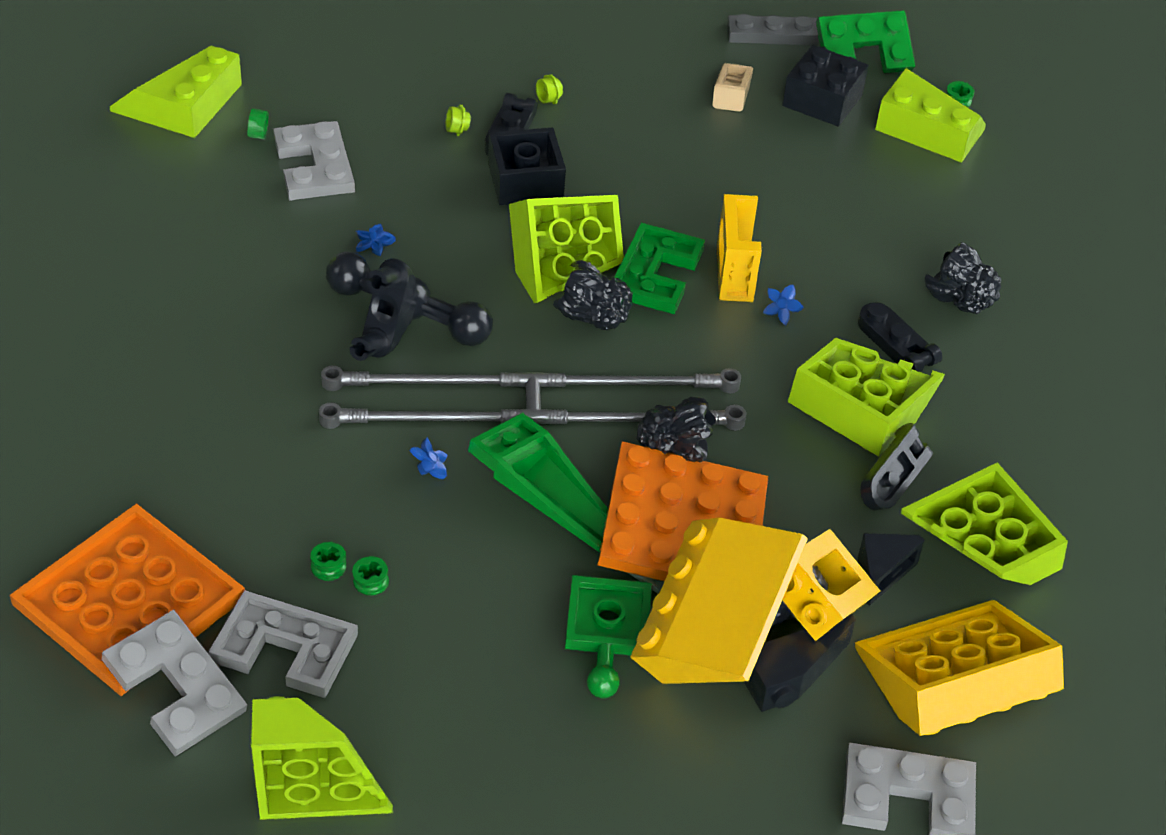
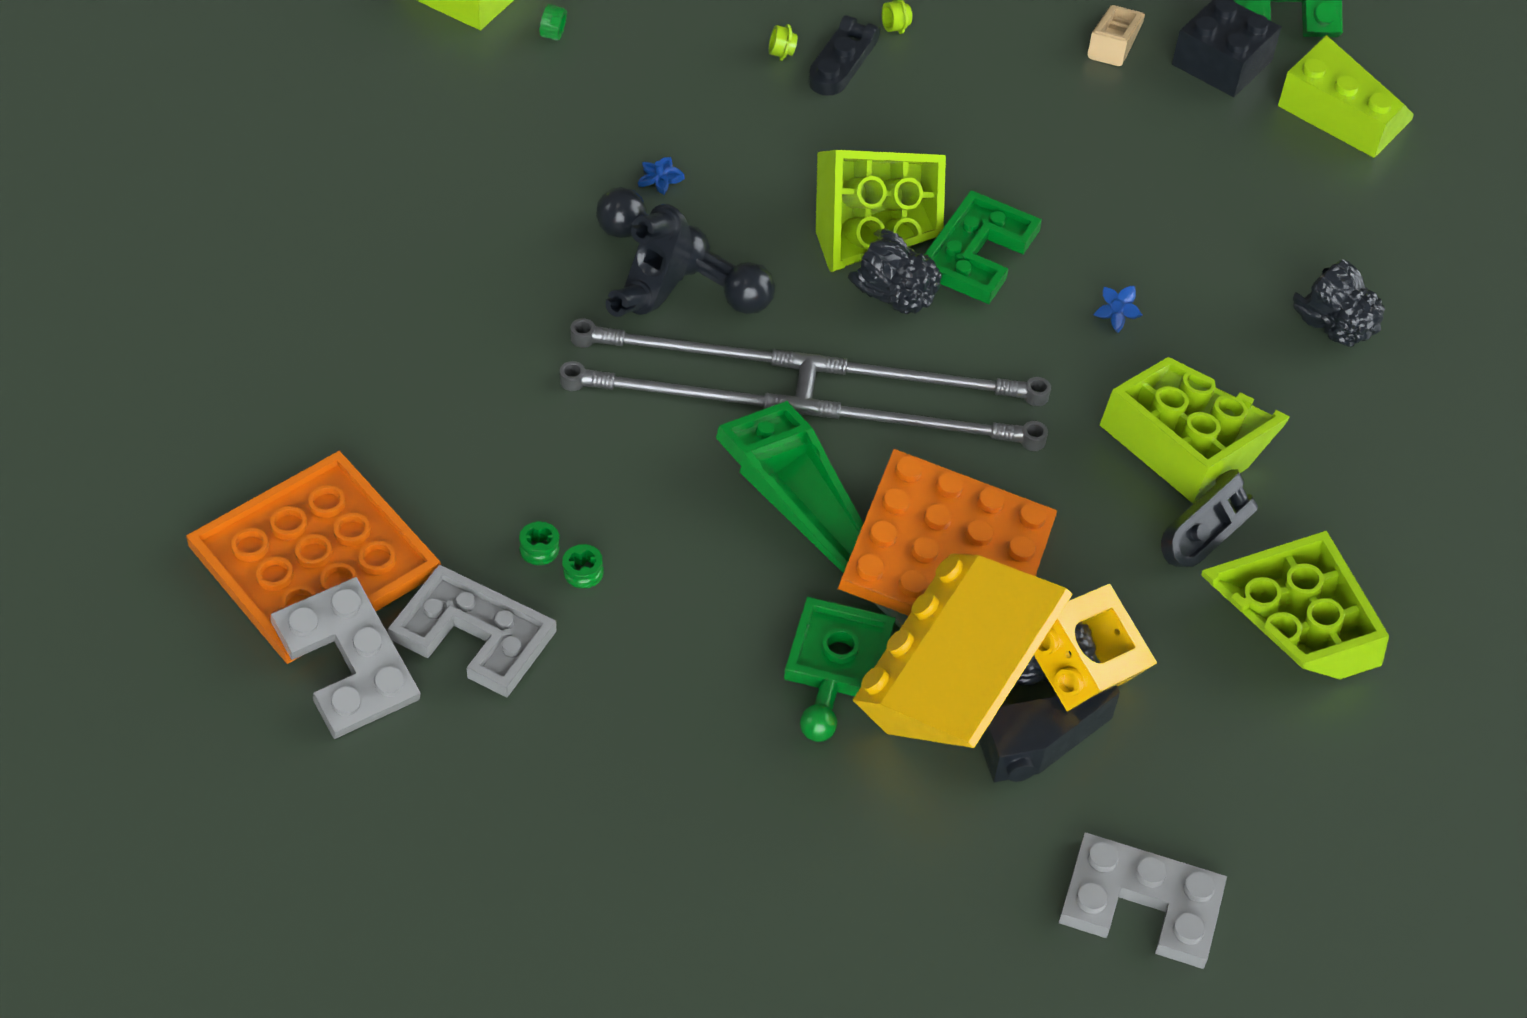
camera: 10 degrees right, 5 degrees up
lime wedge [251,696,393,820] -> none
light grey plate [273,121,355,201] -> none
blue plant [409,437,448,480] -> none
black brick [488,127,566,205] -> none
black hair [636,396,716,462] -> none
yellow panel [717,194,762,302] -> none
yellow slope [855,600,1064,736] -> none
black plate [858,302,942,372] -> none
black slope [858,533,925,606] -> none
green bush [947,81,974,107] -> none

